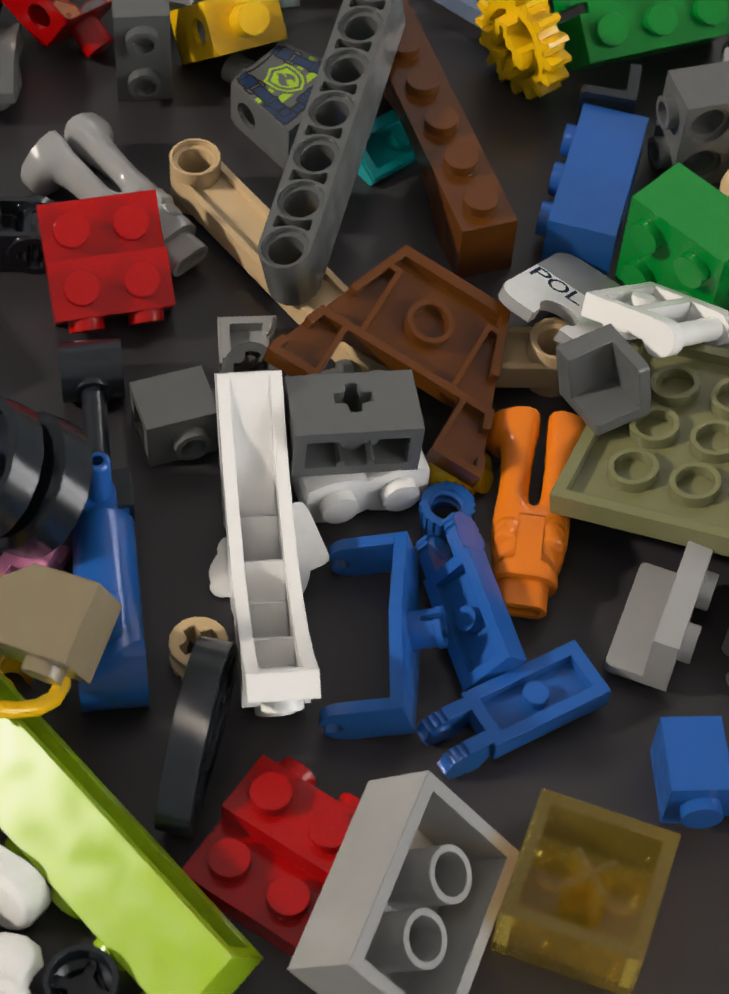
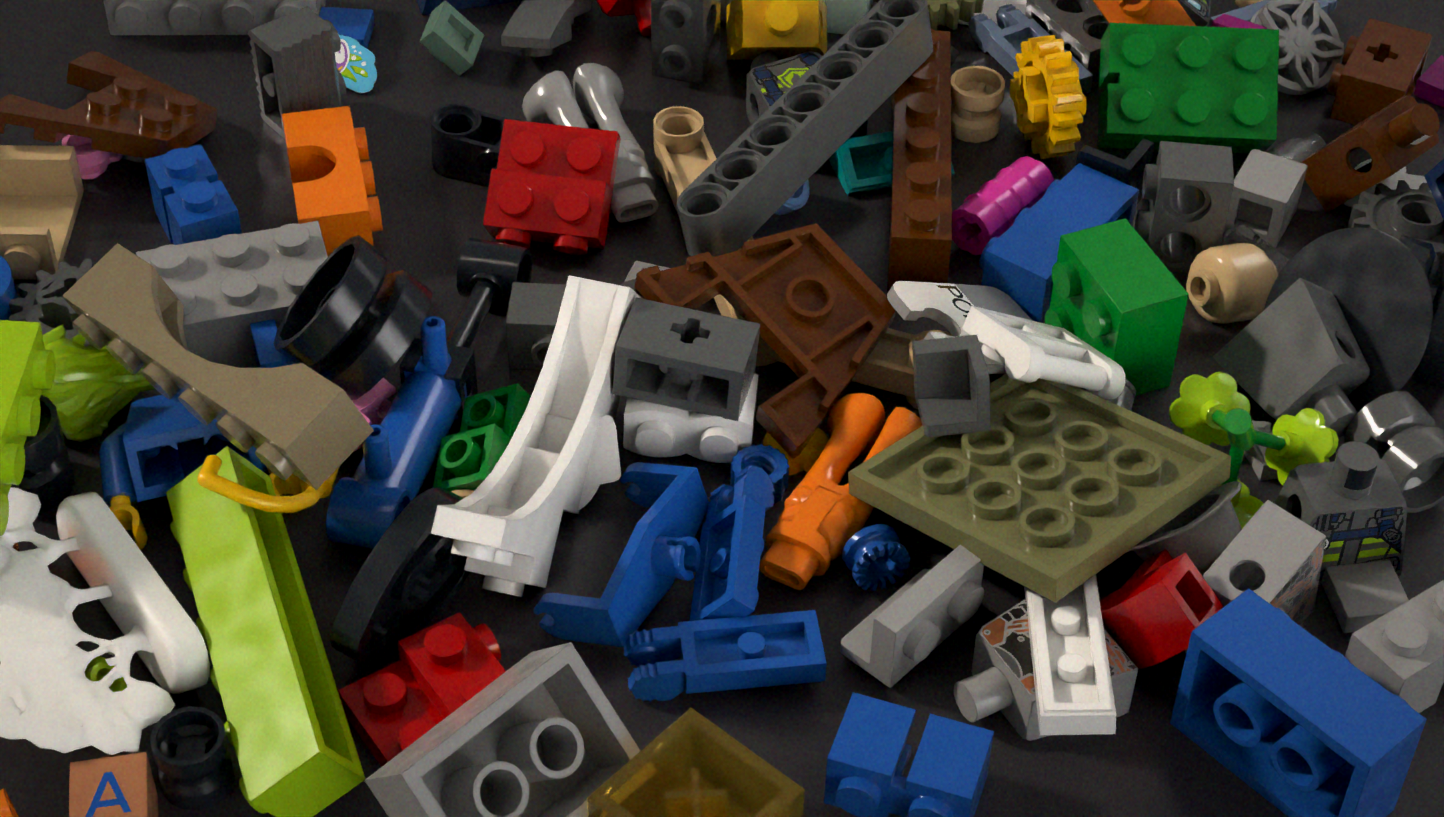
camera: 25 degrees right, 10 degrees down
none -> green slope [433,383,531,491]
none -> blue bush [842,524,911,591]
none -> tan wheel [951,66,1005,143]
none -> dark pink axle [952,156,1054,255]

